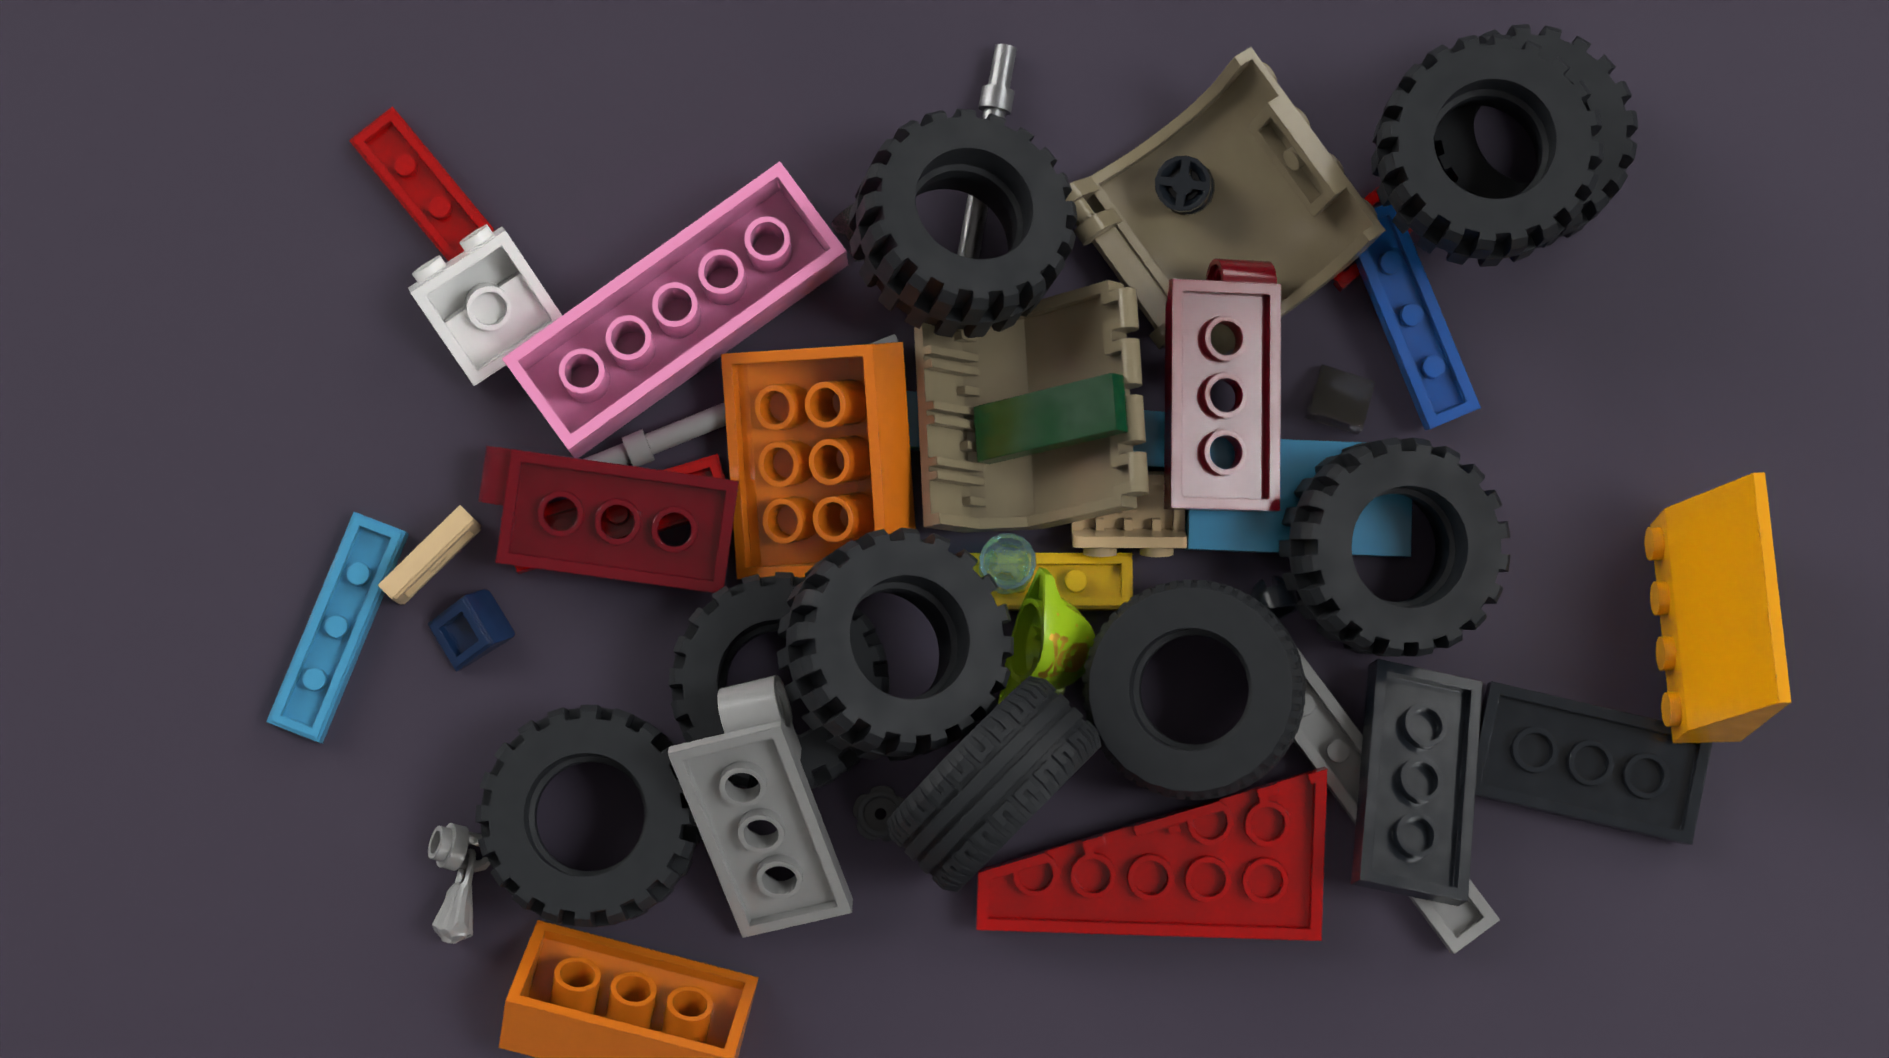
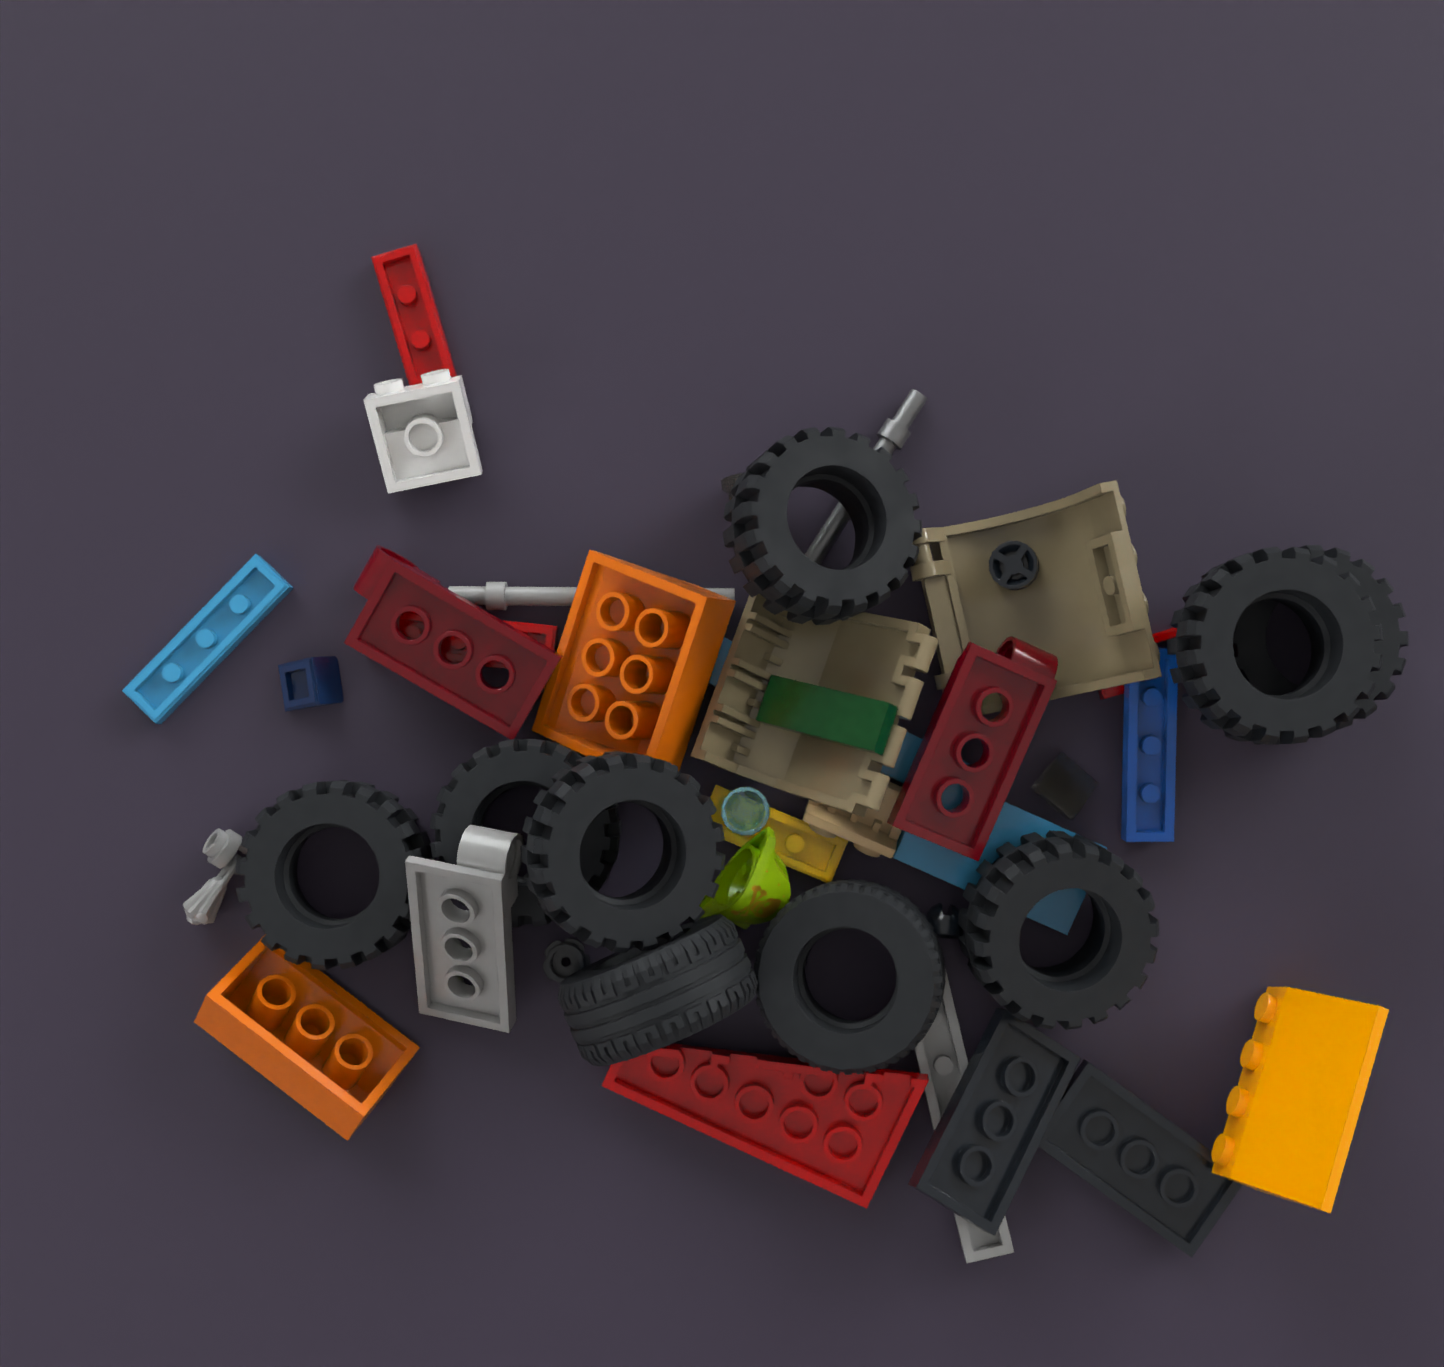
camera: 30 degrees right, 5 degrees up
tan tile [378,505,481,605] -> none
bright pink brick [502,161,848,458] -> none

